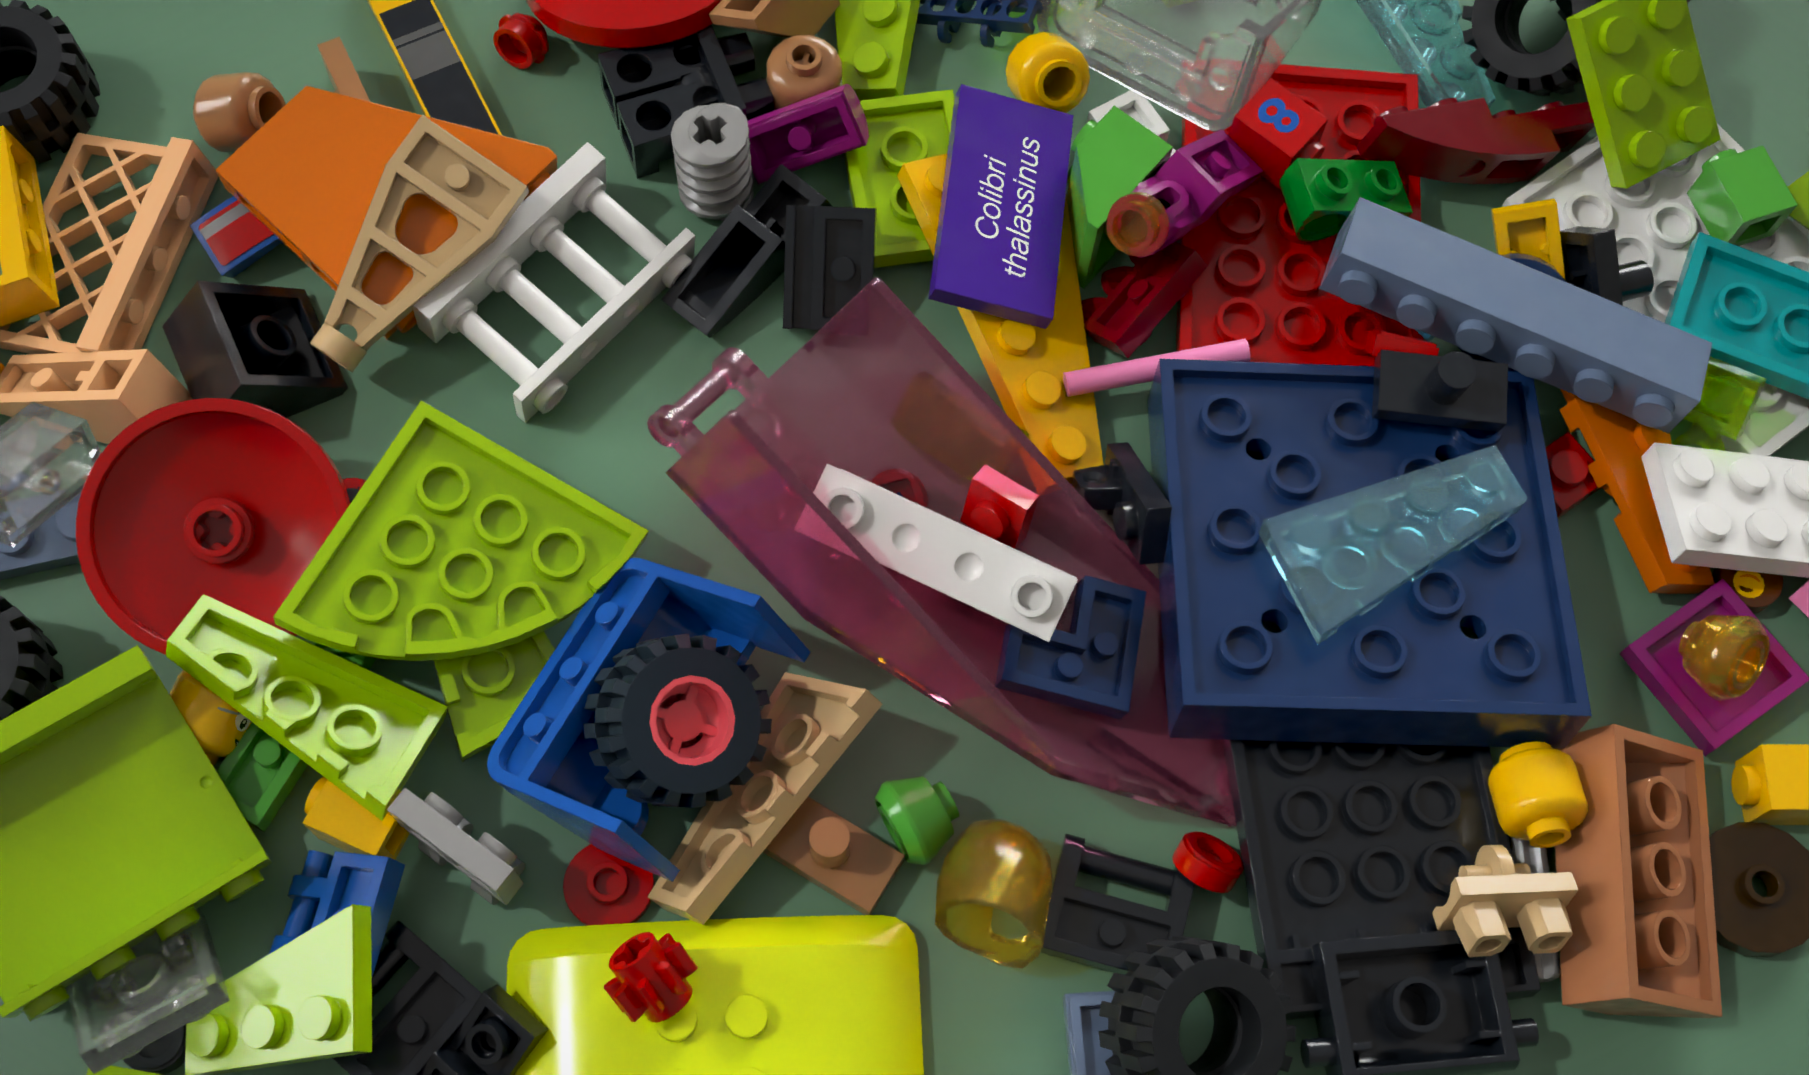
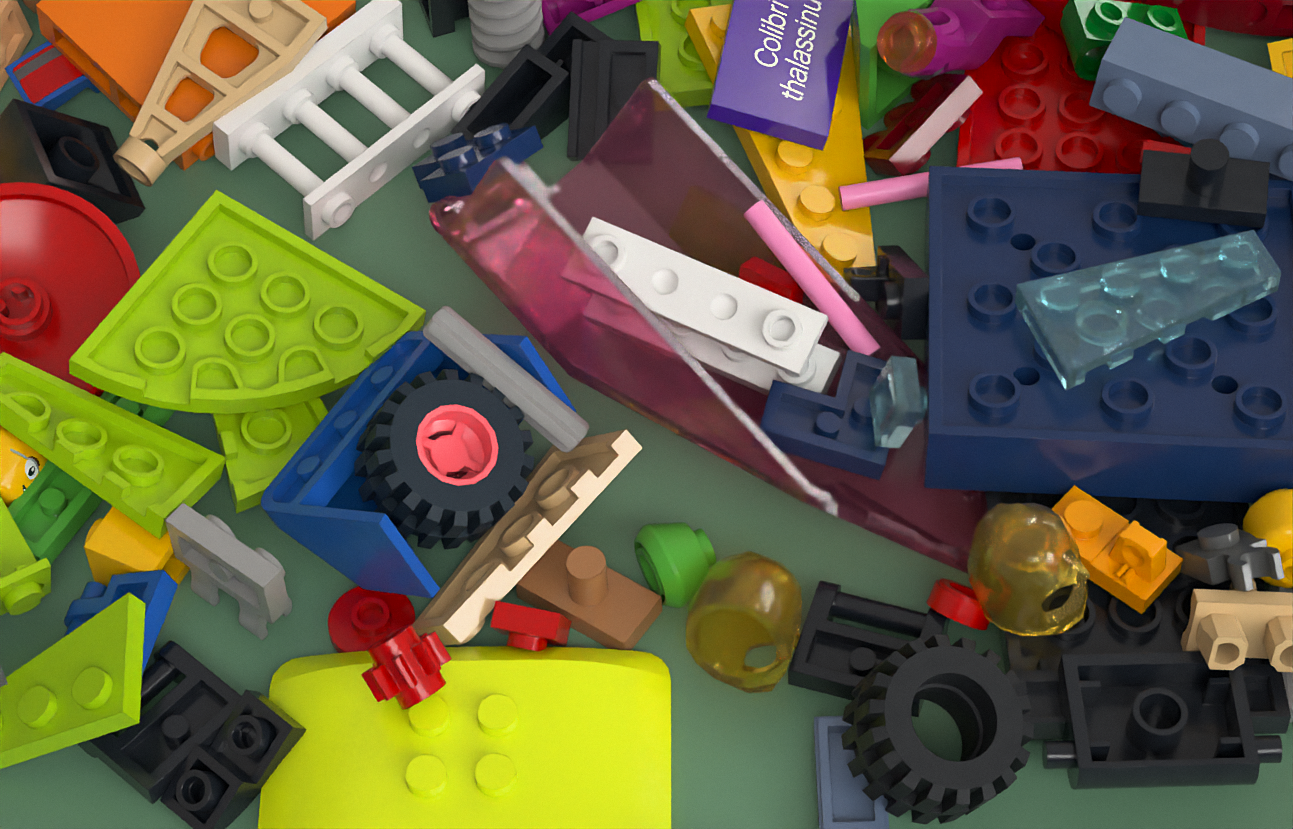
camera: 10 degrees right, 15 degrees down
none -> dark blue plate [412,123,543,203]
none -> light grey axle [423,306,589,453]
none -> red plate [490,601,572,652]
none -> bright pink bar [743,200,881,356]
none -> clear light blue plate [869,356,927,449]
none -> clear yellow piece [968,503,1090,636]
none -> light orange hinge [1032,485,1184,614]
none -> dark grey plate [1175,523,1285,591]

